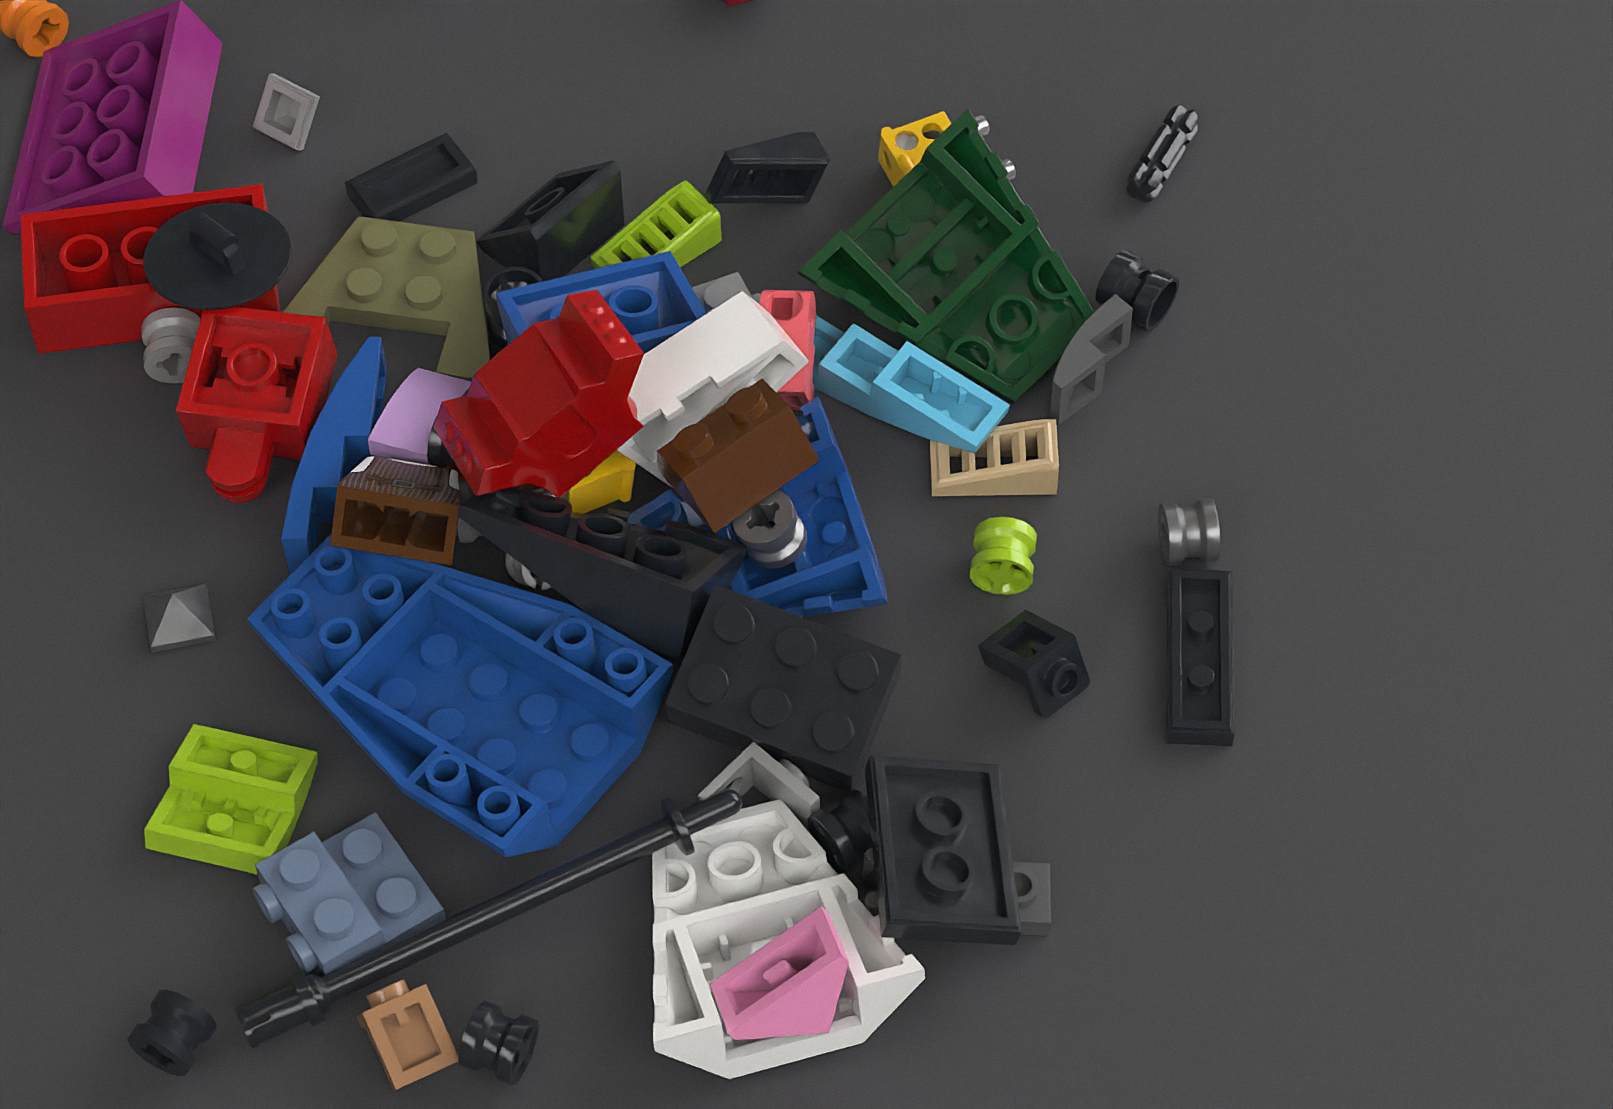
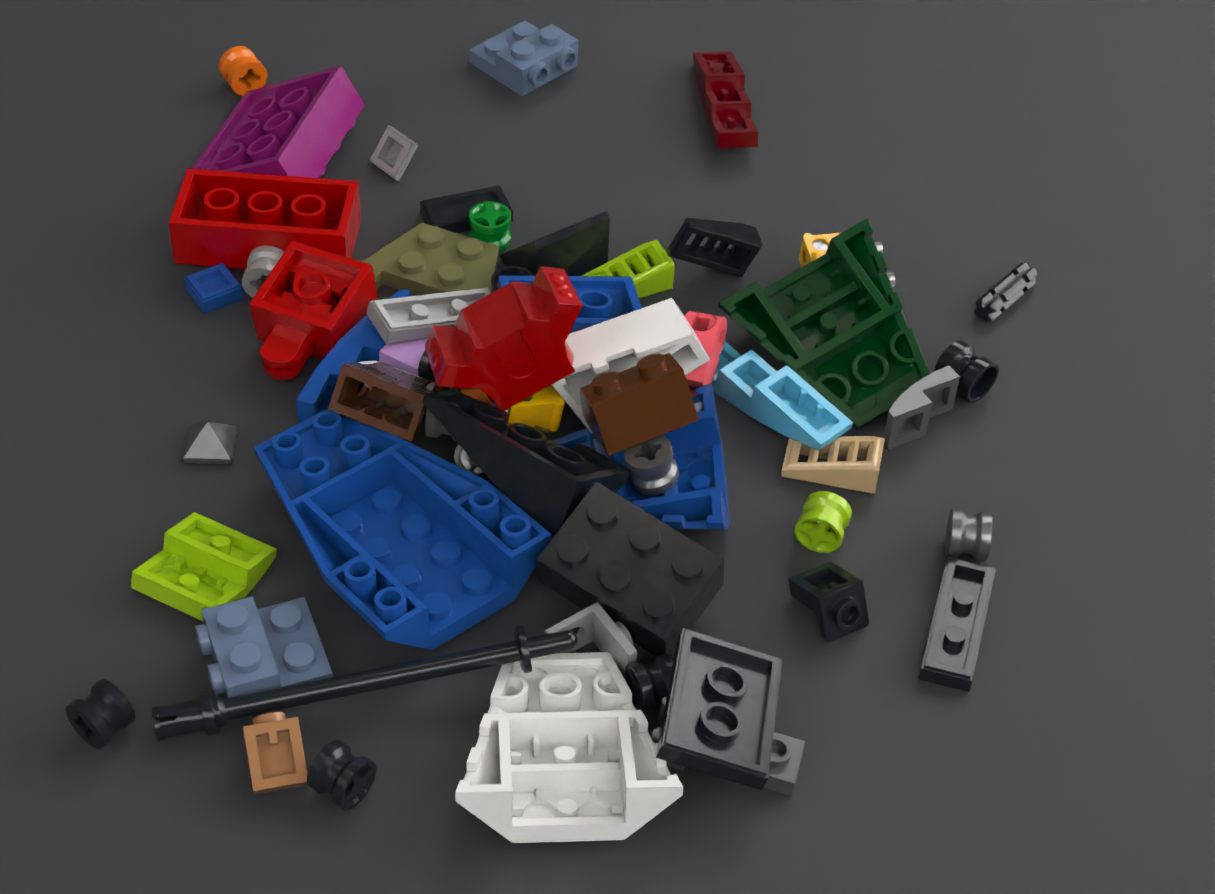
camera: 10 degrees right, 10 degrees down
black shield [143,203,292,310] -> none
bright pink slope [709,907,849,1040] -> none
none -> blue tile [183,263,244,314]
none -> light grey tile [366,288,491,344]
none -> green wheel [469,201,511,253]

